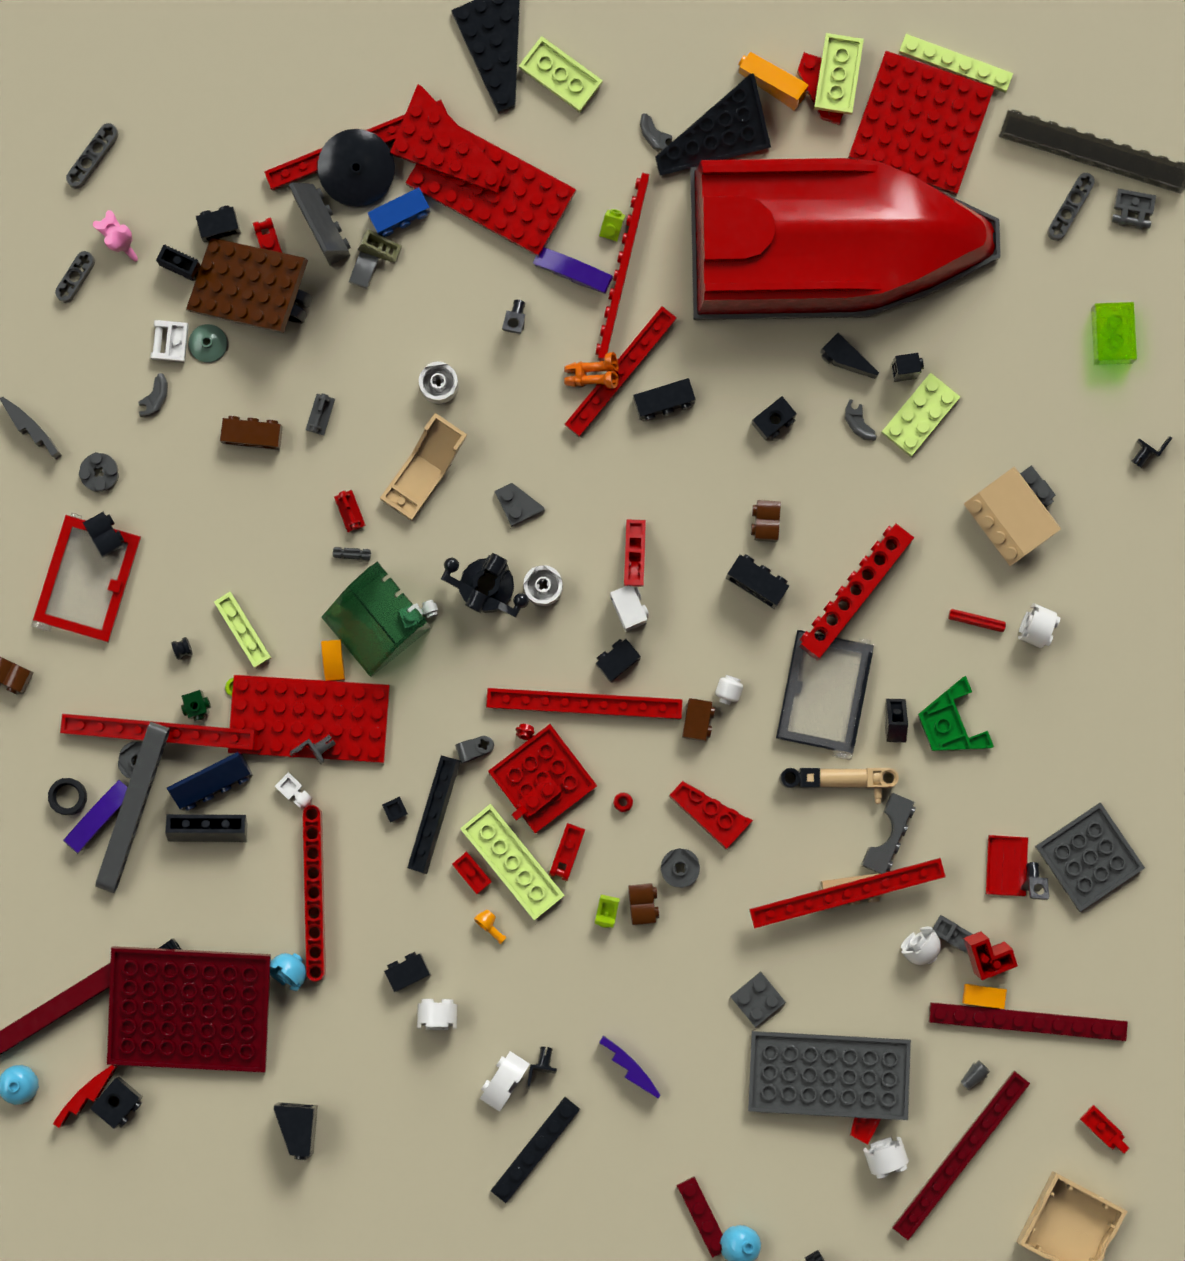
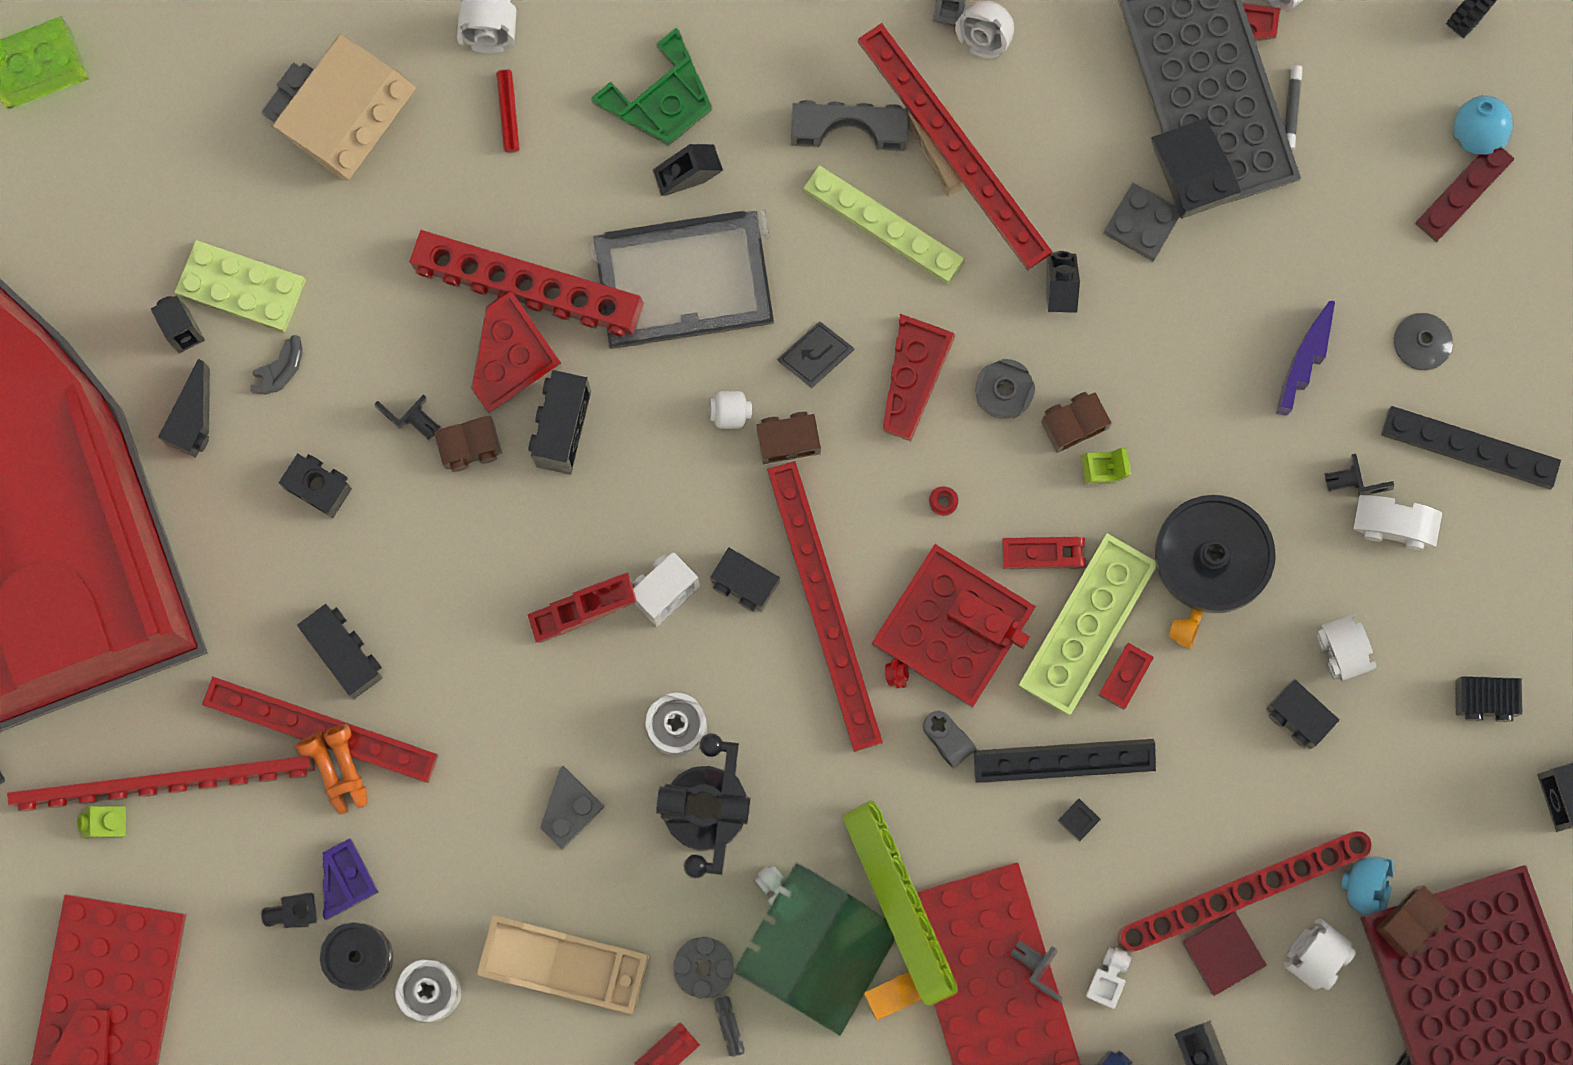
camera: 110 degrees left, 5 degrees down
dark purple slope [533,247,613,294] -> none
tan piece [779,768,899,804] -> none
none -> black wheel [320,922,394,991]
none -> dark purple wing [323,838,379,920]
none -> black bracket [374,395,441,441]
none -> red plate [471,290,561,413]
none -> dark grey plate [673,937,734,998]
none -> dark grey piece [777,321,855,389]
none -> yellowish green plate [803,165,964,285]
none -> lime beam [844,800,958,1006]
none -> black slope [1046,251,1080,313]
none -> black slope [1151,118,1241,219]
none -> black dish [1155,495,1276,613]
none -> dark red tile [1182,912,1267,996]
none -> white brick [1283,918,1356,990]
none -> dark grey bar [1285,65,1302,151]
none -> reddish brown brick [1375,885,1450,957]
none -> dark grey dish [1394,313,1453,370]
none -> black brick [1455,676,1522,722]

